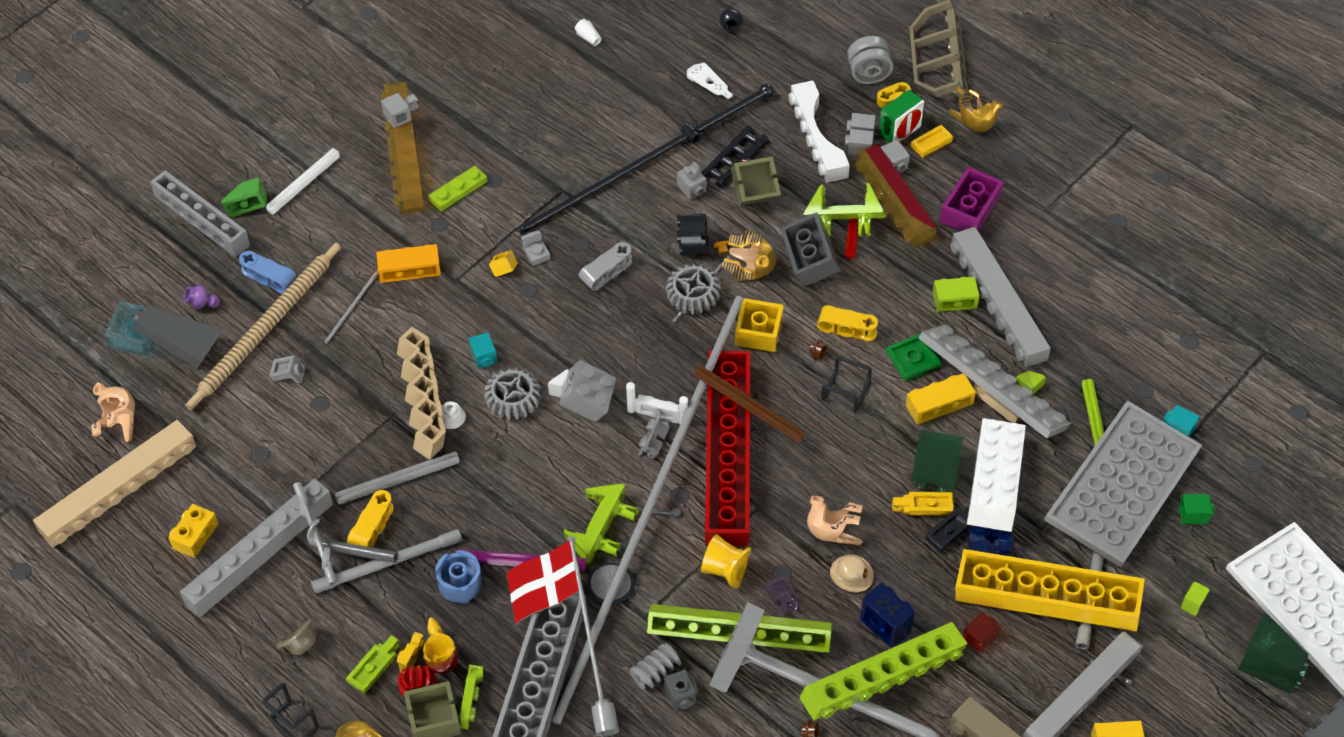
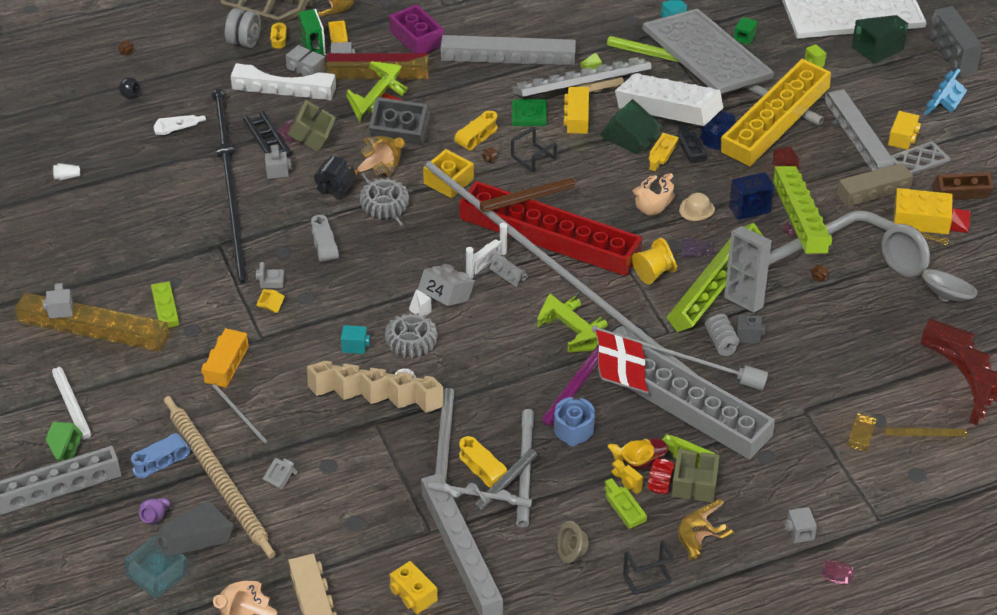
camera: 65 degrees left, 10 degrees down
lime brick [932,277,979,312] -> none

